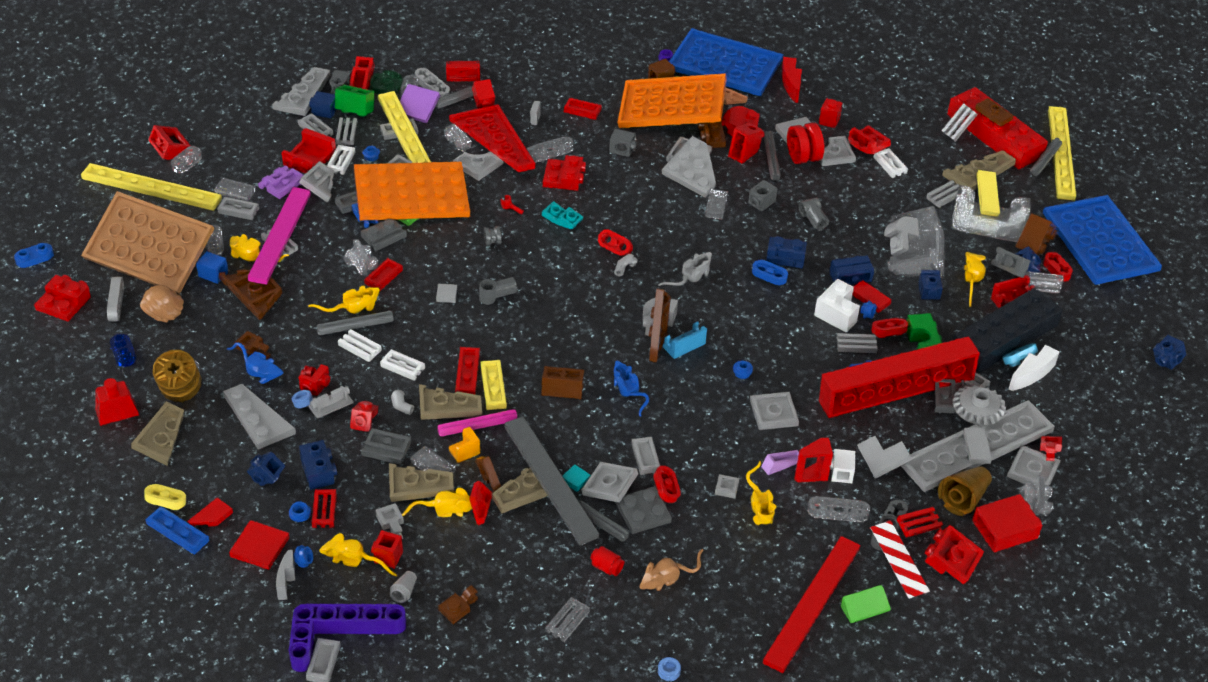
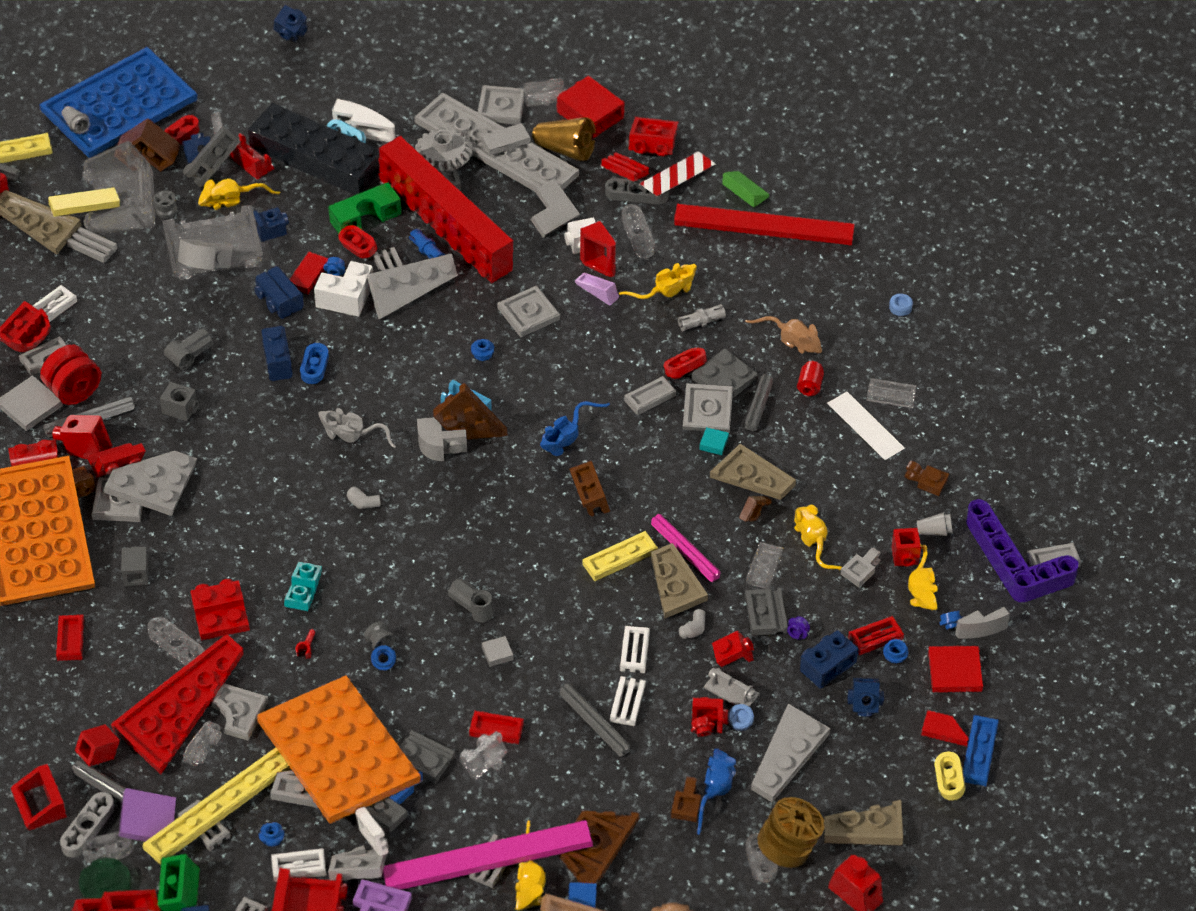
camera: 110 degrees left, 5 degrees up
yellow animal [308,286,380,314] -> none
light grey tile [336,117,357,145] -> none
dark tan wing [389,463,455,502] -> none
light orange panel [449,427,480,463] -> none
red tile [455,347,480,395] -> none
red tile [469,481,492,525] -> none
dark grey tile [505,416,599,546] -> none
light grey tile [530,101,541,125] -> none
red plate [598,229,633,256] -> none
clear tile [705,189,728,219] -> none
light grey tile [715,474,740,499] -> none
red plate [1040,436,1062,461] -> none
none -> light grey cone [62,106,90,134]
none -> red bracket [88,443,146,477]
none -> dark grey wheel [154,190,177,219]
none -> white tile [356,807,388,856]
none -> light grey wing [366,254,457,319]
none -> blue plate [371,646,396,671]
none -> light grey pin [678,304,726,331]
none -> dark purple plate [787,616,810,640]
none -> white sticker [827,392,905,460]

